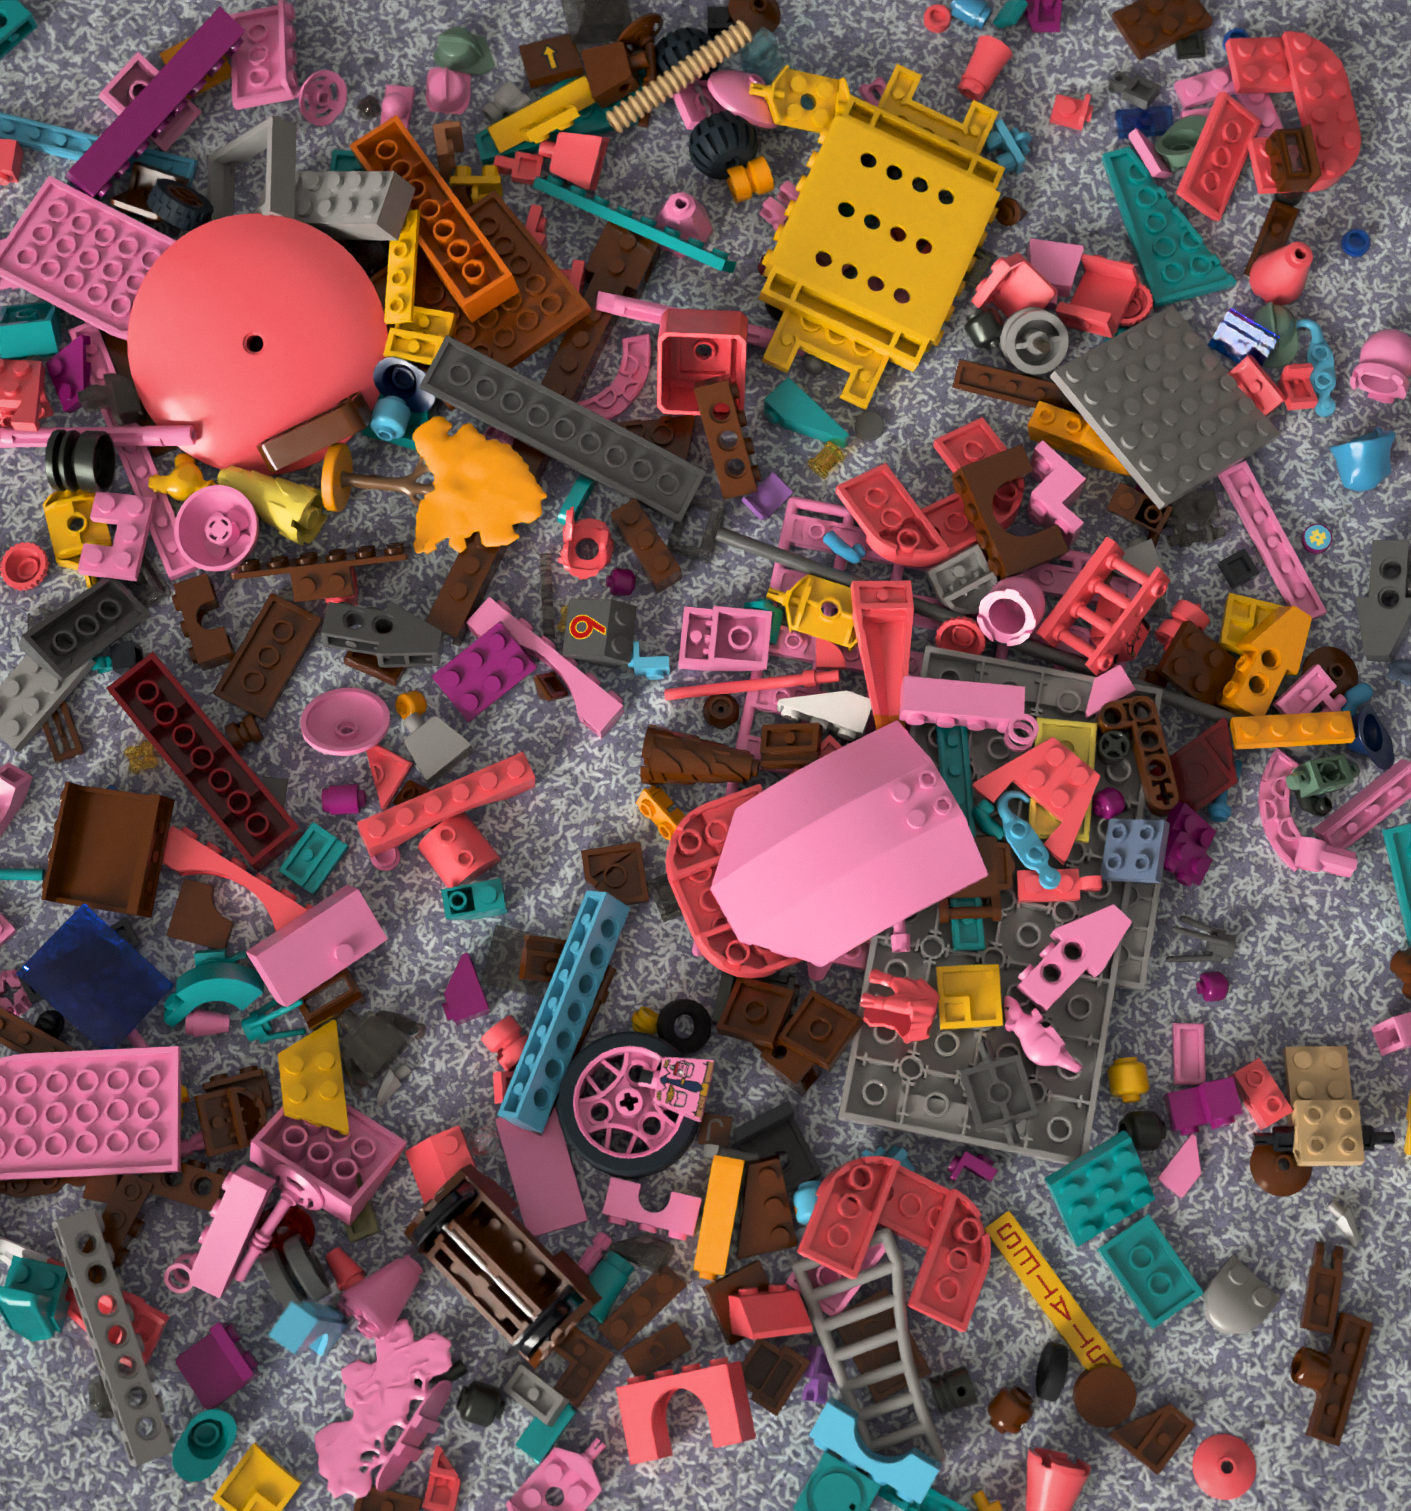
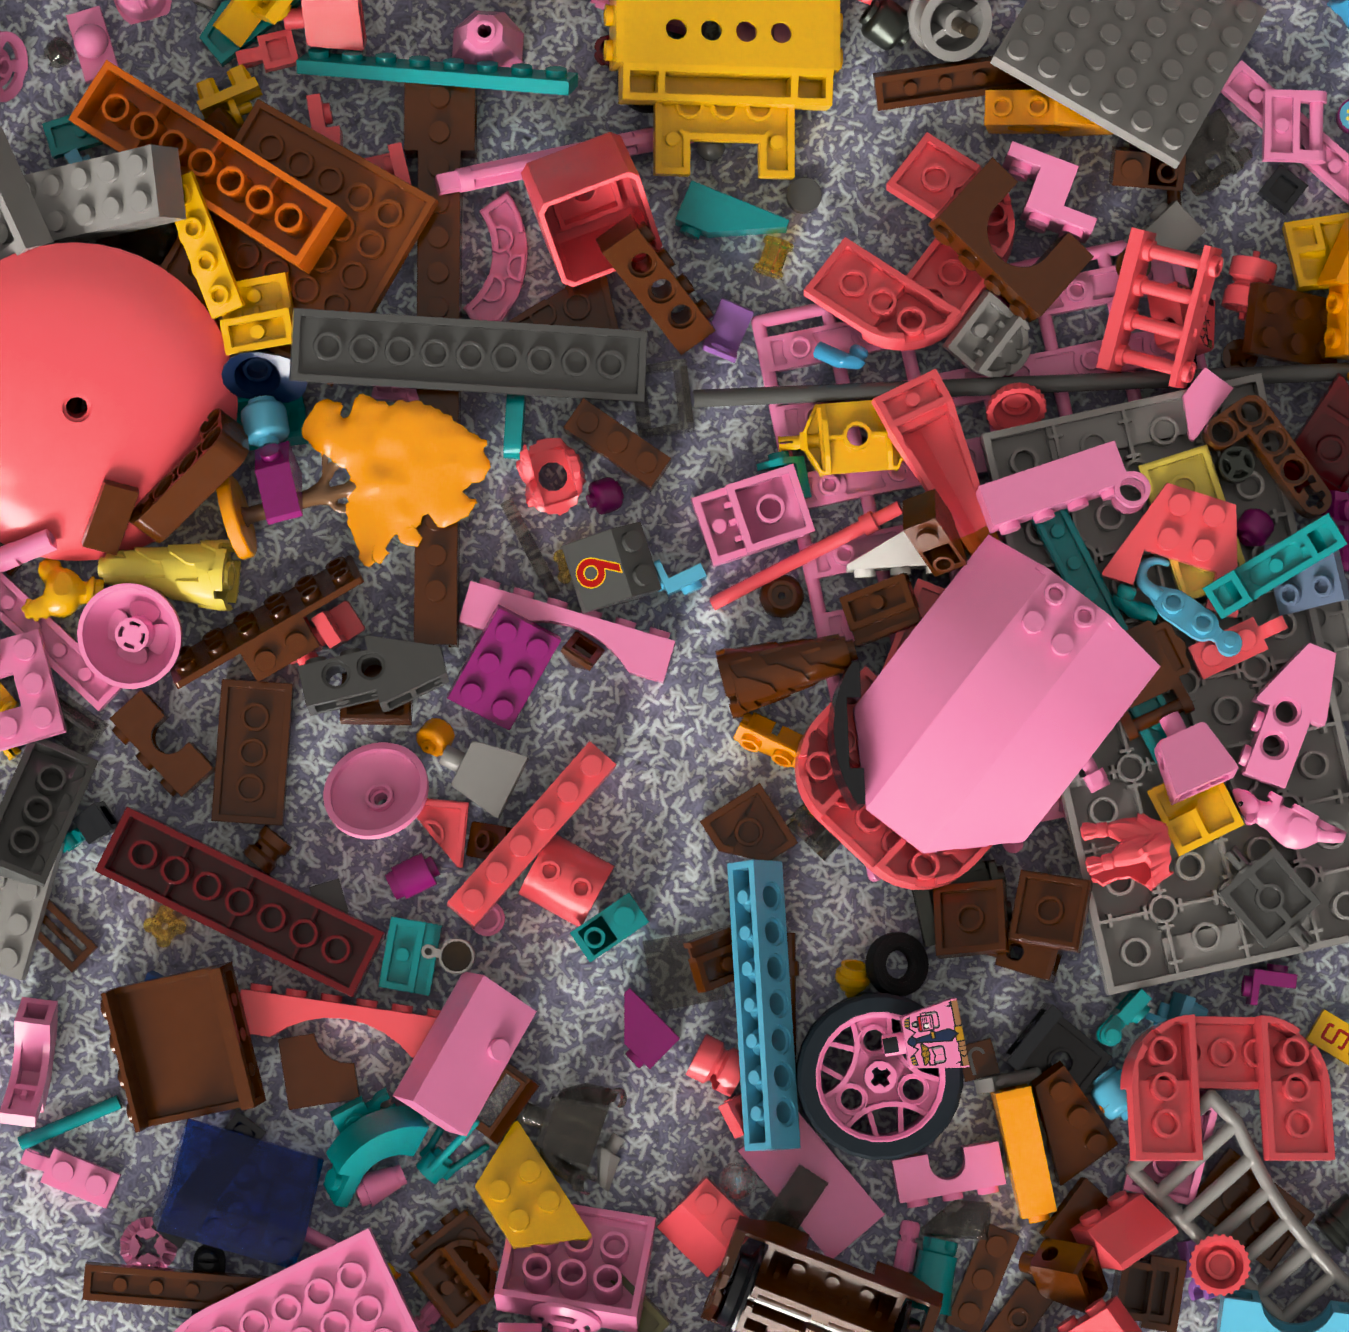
camera: 25 degrees left, 10 degrees up
nougat bracket [433,120,464,181] -> none
coral tile [816,638,846,670] -> none
bright pink tile [977,575,1046,646] -> none
none -> reddish brown tile [81,479,139,555]
none -> magenta slope [255,441,303,525]
none -> coral bracket [311,601,365,649]
none -> piece [421,939,476,974]
none -> clear smoke slope [760,1163,828,1229]
none -> black slope [827,662,865,810]
none -> reddish brown slope [903,489,967,577]
none -> reddish brown torso [1018,1238,1108,1314]
none -> teal plate [1096,988,1152,1046]
none -> bright pink torso [1154,711,1239,805]
none -> coral hat [1189,1234,1251,1296]
none -> teal slope [1203,513,1348,619]
none -> bright pink plate [1262,89,1327,165]

